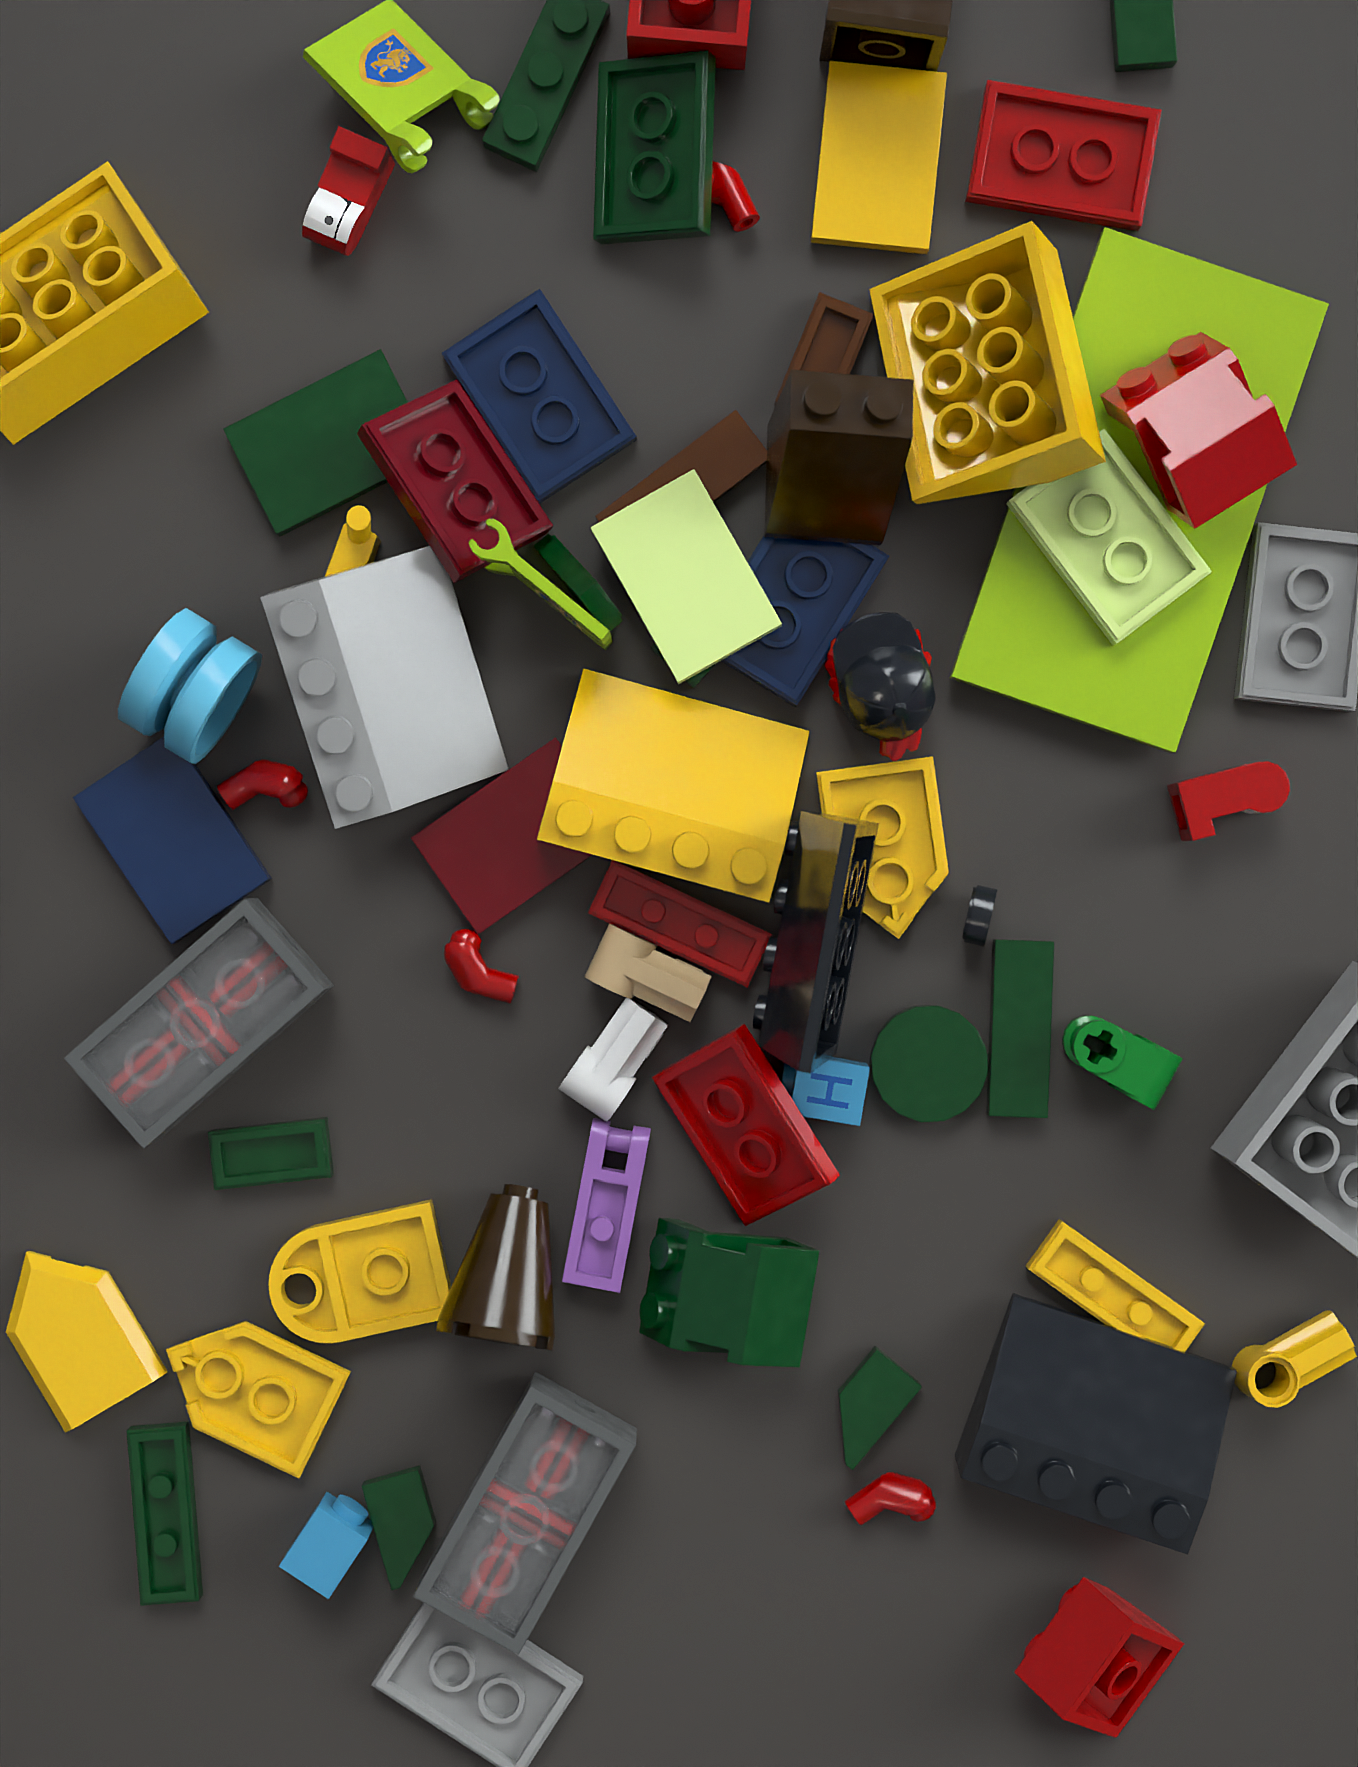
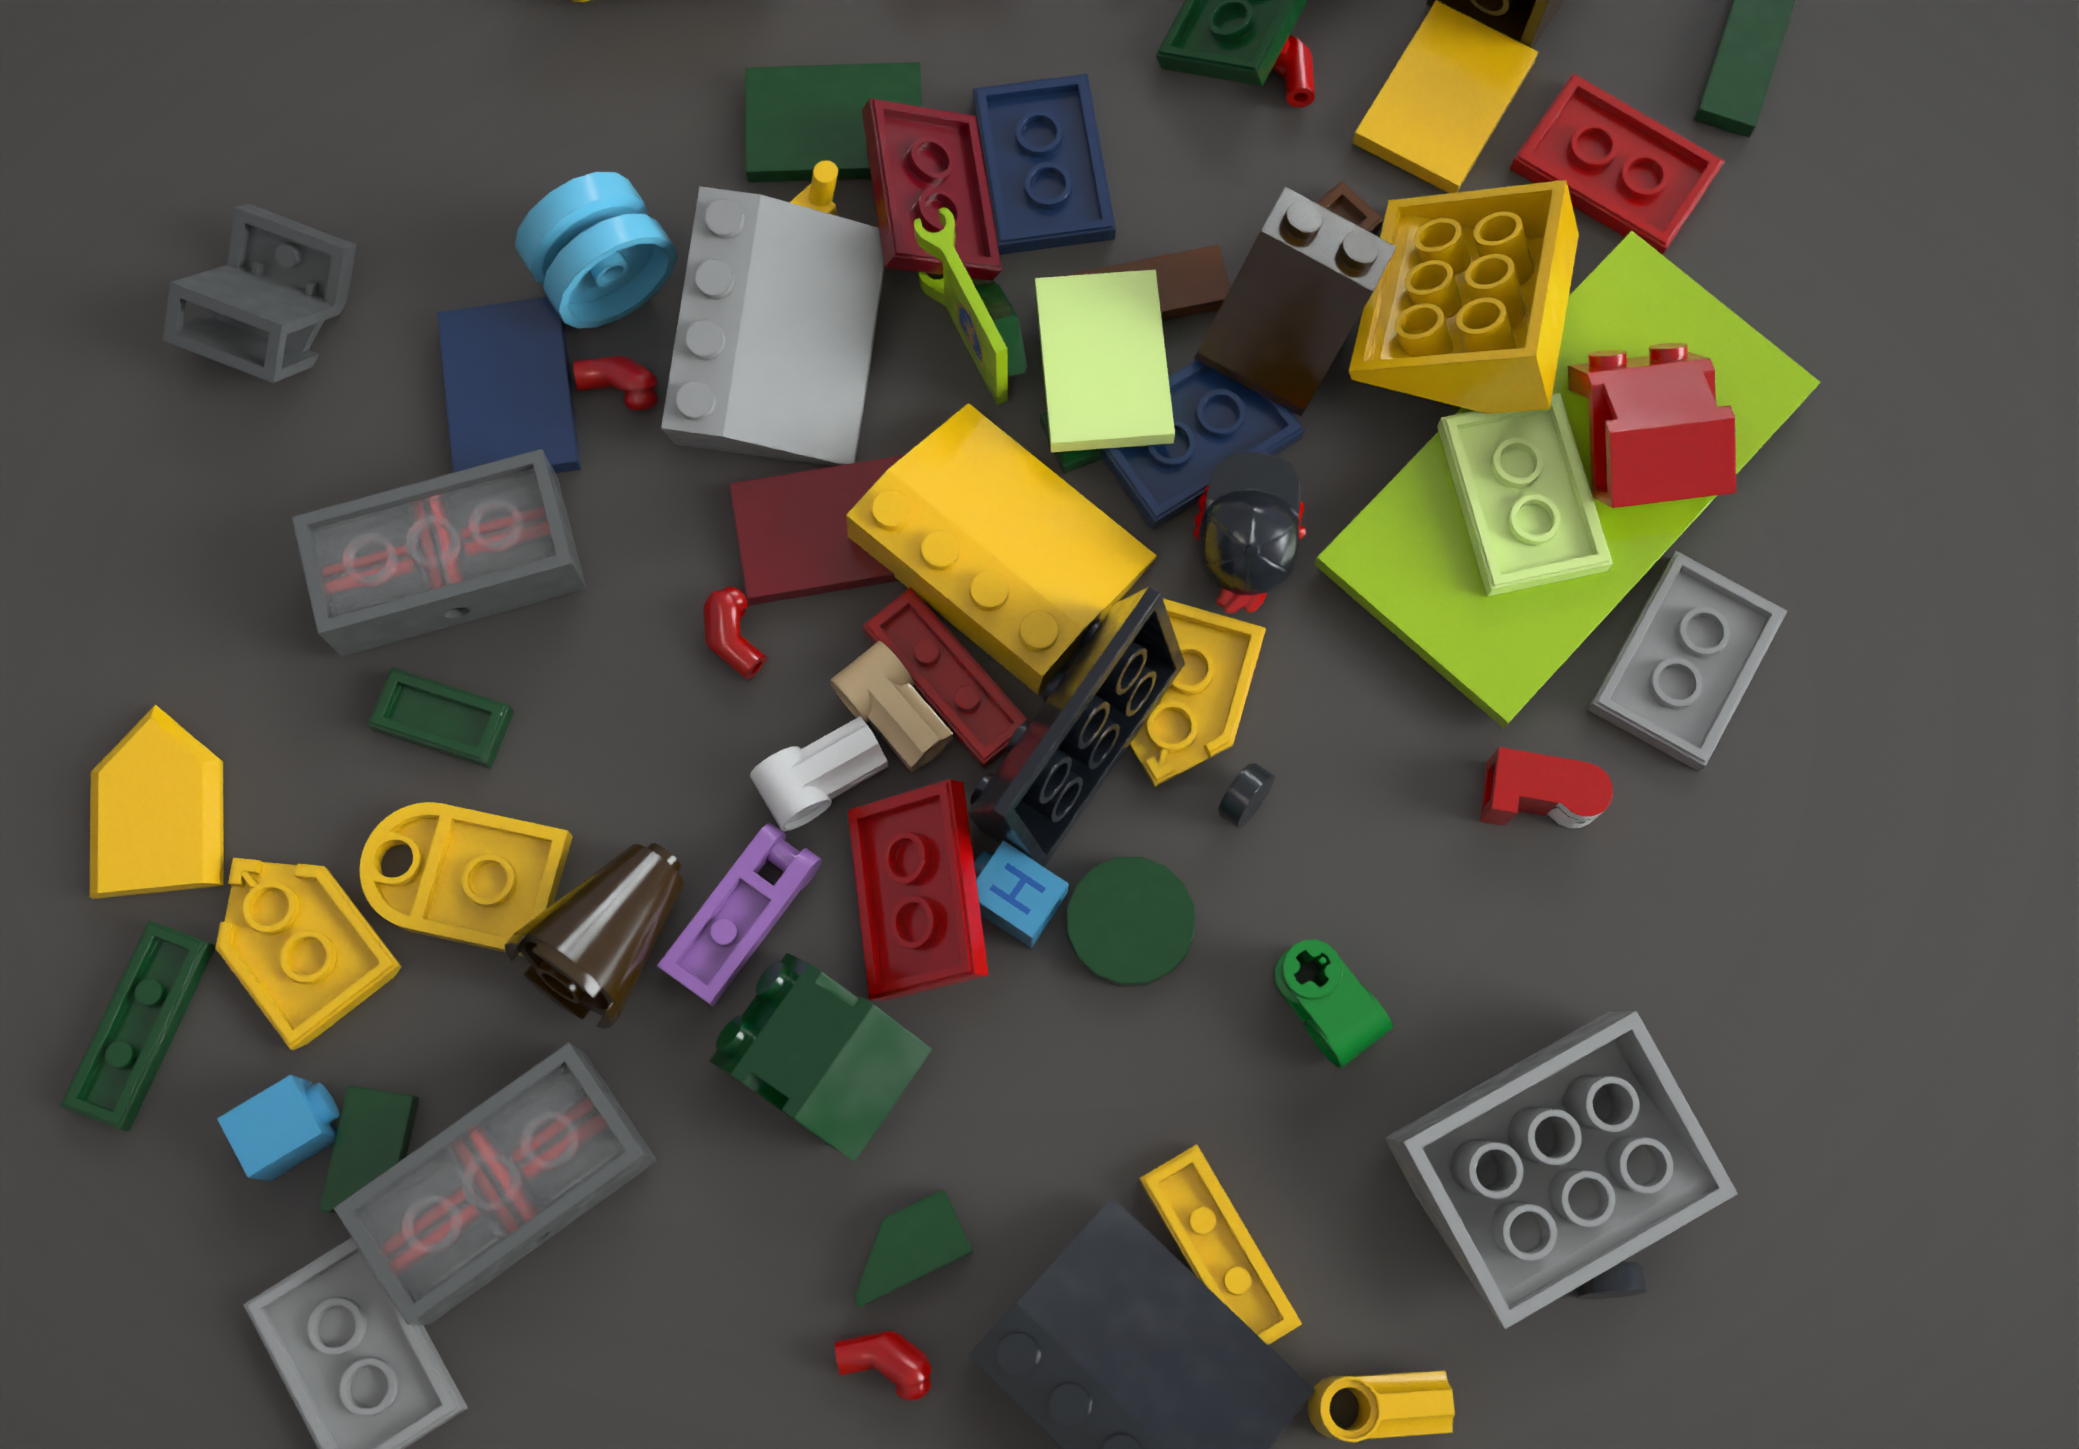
camera: 25 degrees right, 15 degrees down
dark green tile [986,939,1054,1118] -> none

